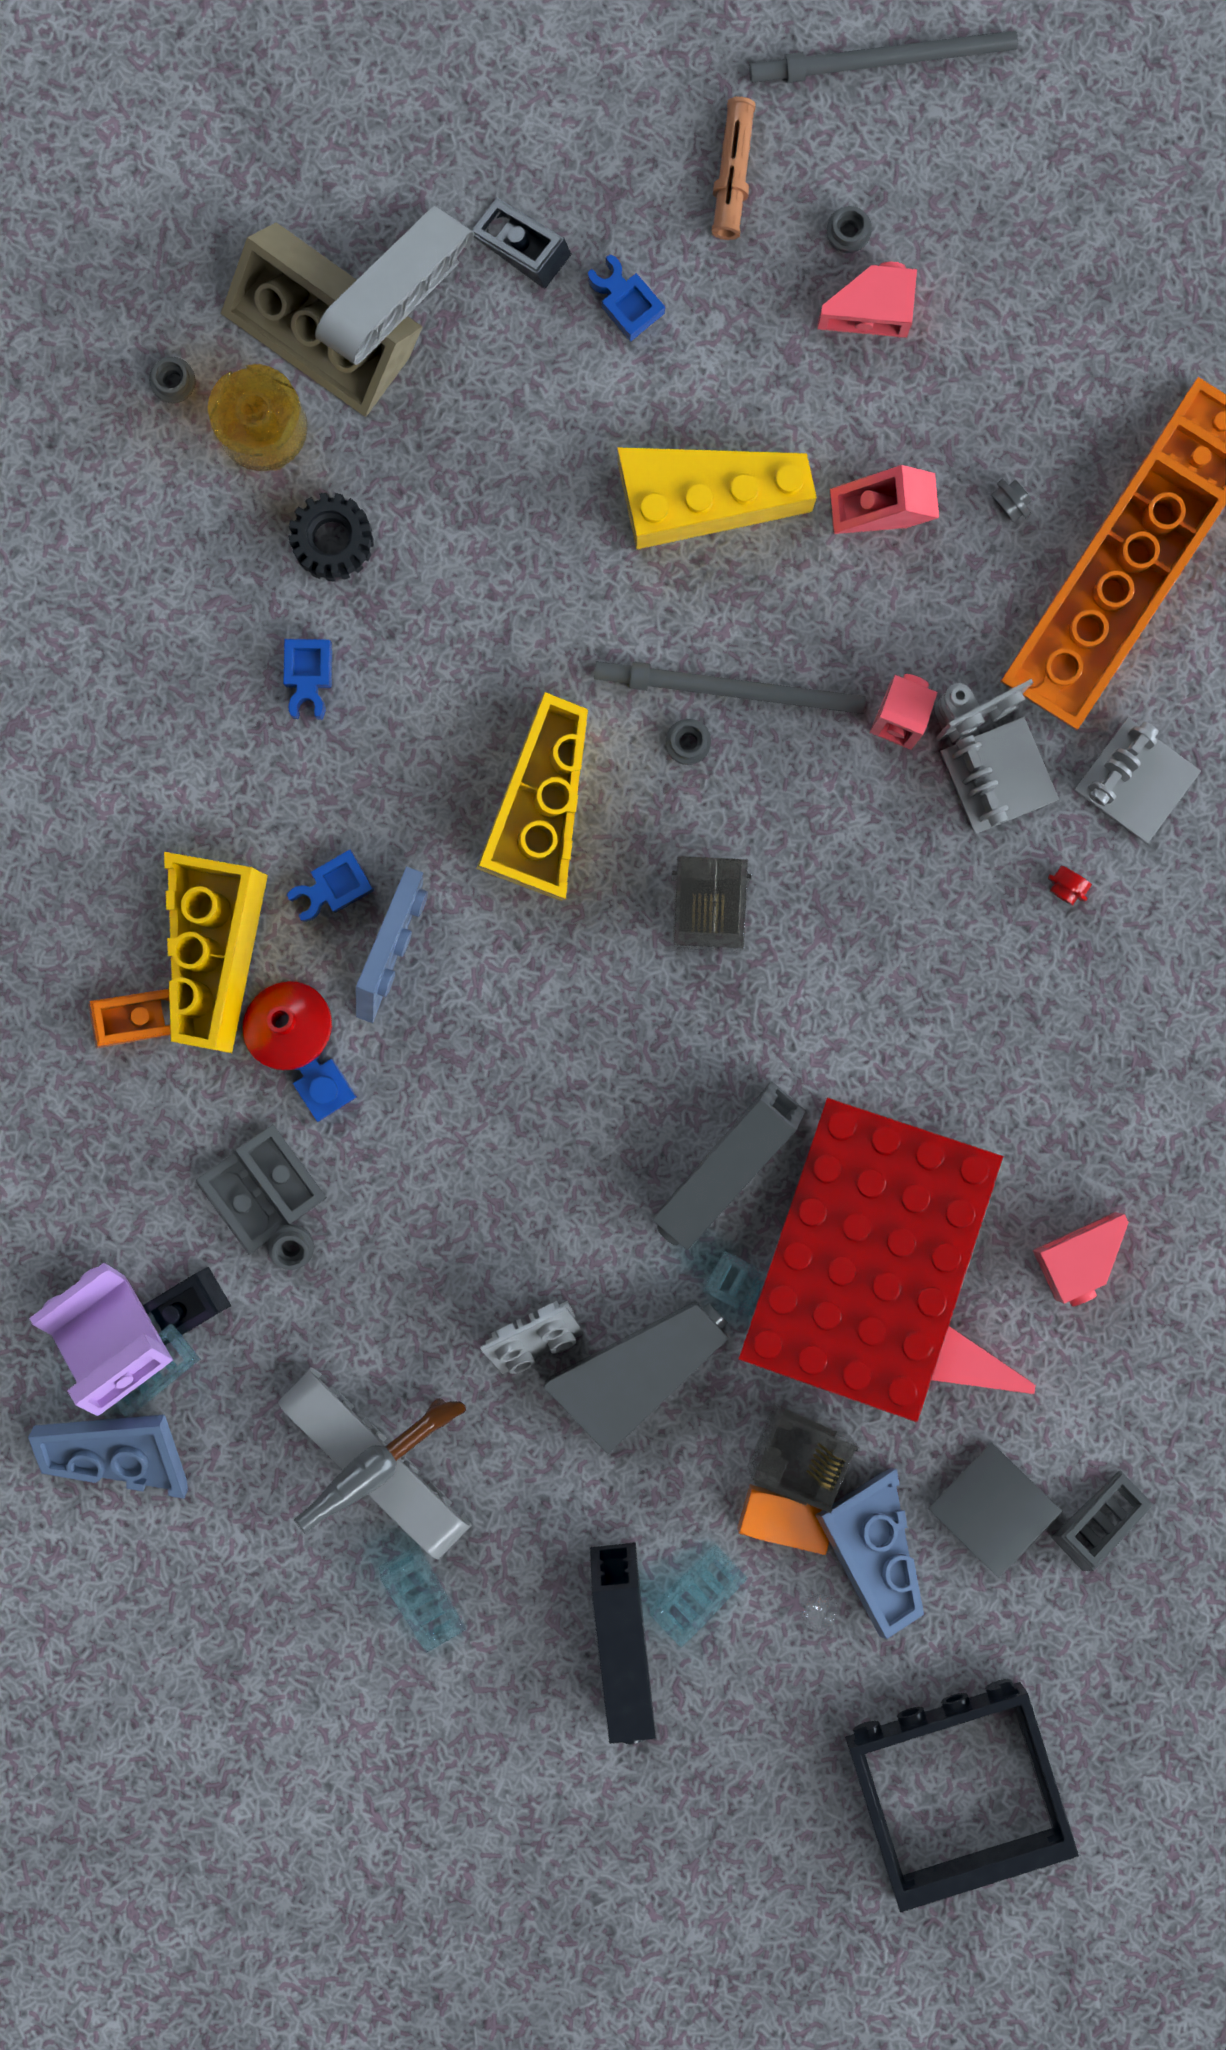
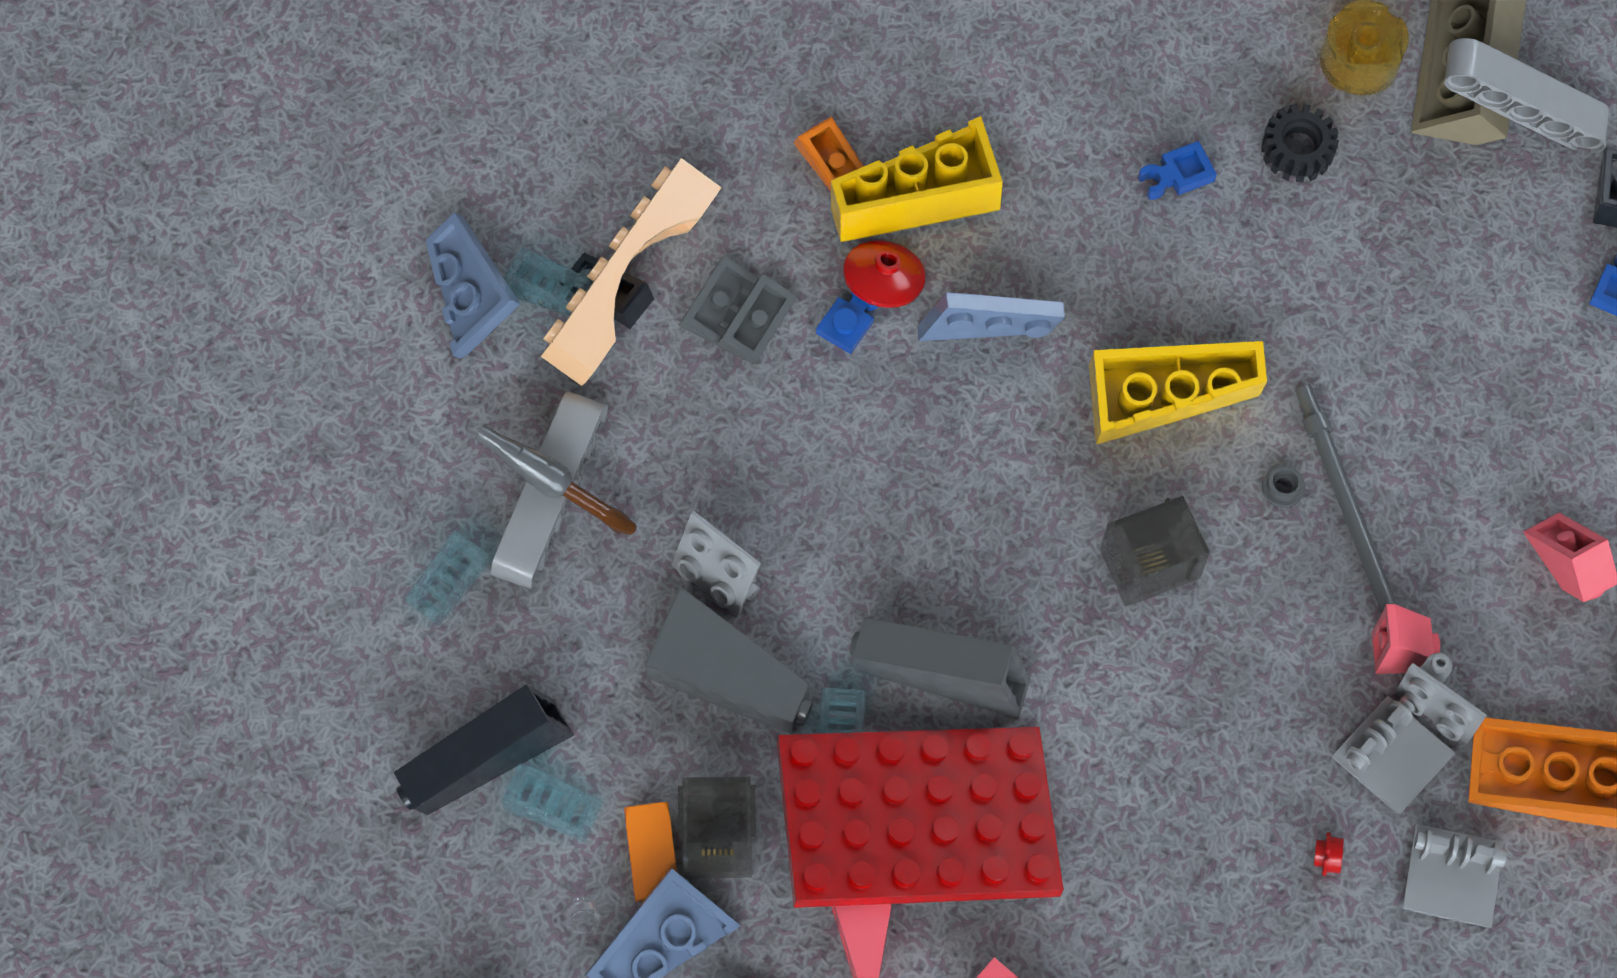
camera: 60 degrees right, 20 degrees down
lavender panel [29,1263,173,1416] -> none
dark grey plate [268,1225,314,1270] -> none
blue plate [287,850,375,922] -> none
yellow wedge [617,447,817,550] -> none
none -> light nougat arch [541,158,722,386]

